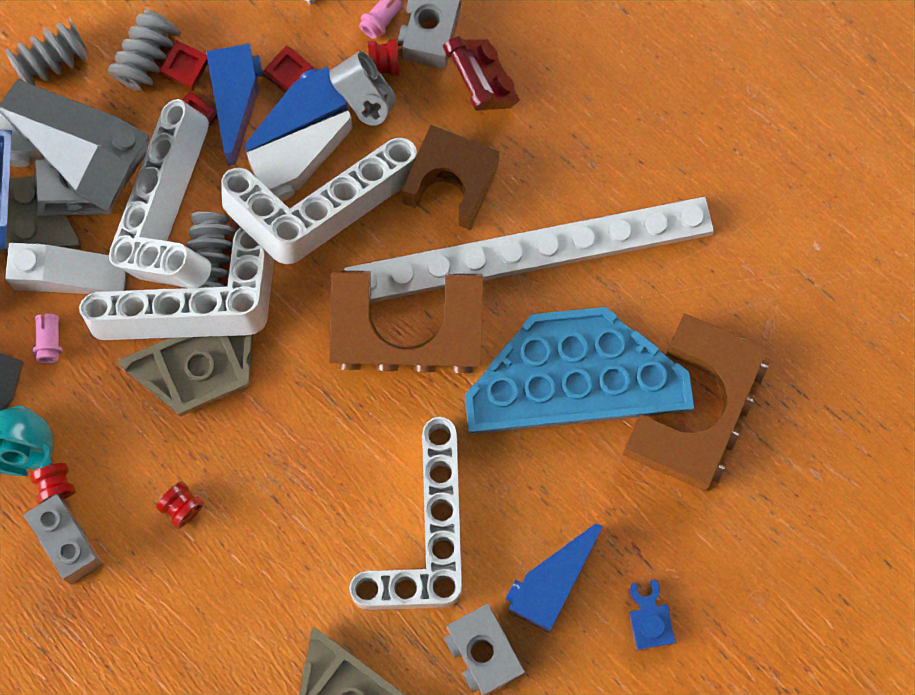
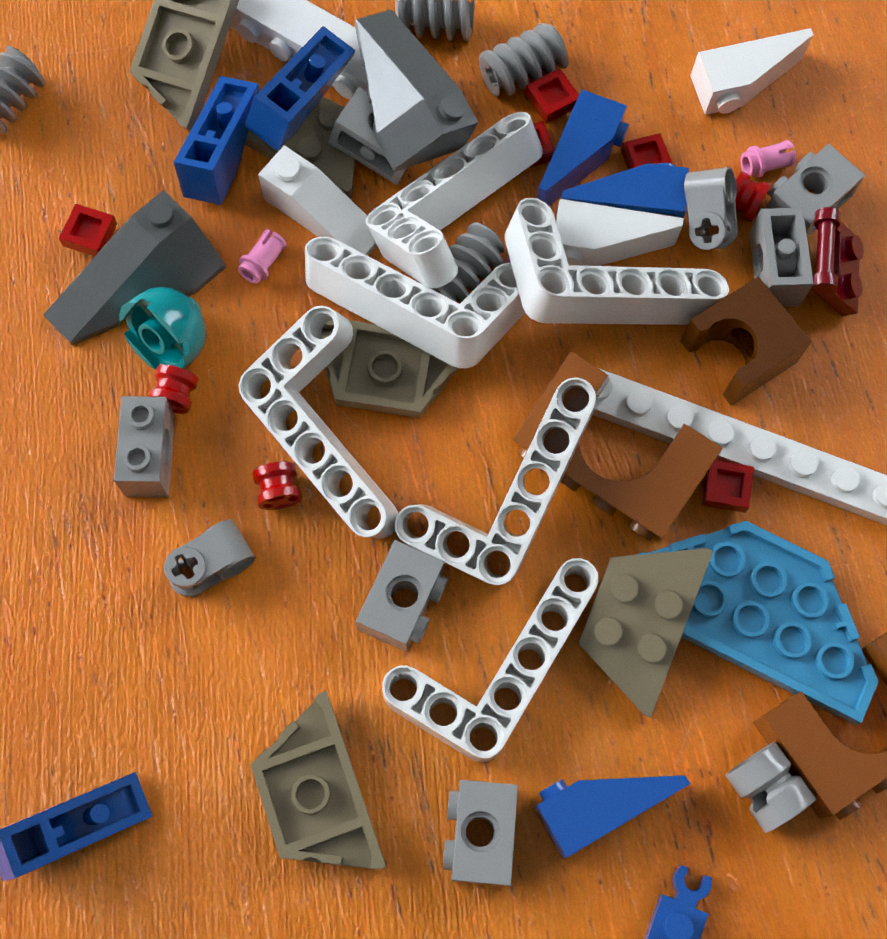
camera: 30 degrees right, 5 degrees down
none -> light grey piece [164,519,256,597]
none -> white beam [239,305,398,539]
none -> light grey brick [356,540,449,652]
none -> white beam [395,377,597,585]
none -> dark tan wing [579,548,713,718]
none -> red plate [702,460,754,513]
none -> light grey wheel [725,741,816,833]
none -> light grey brick [749,208,814,307]

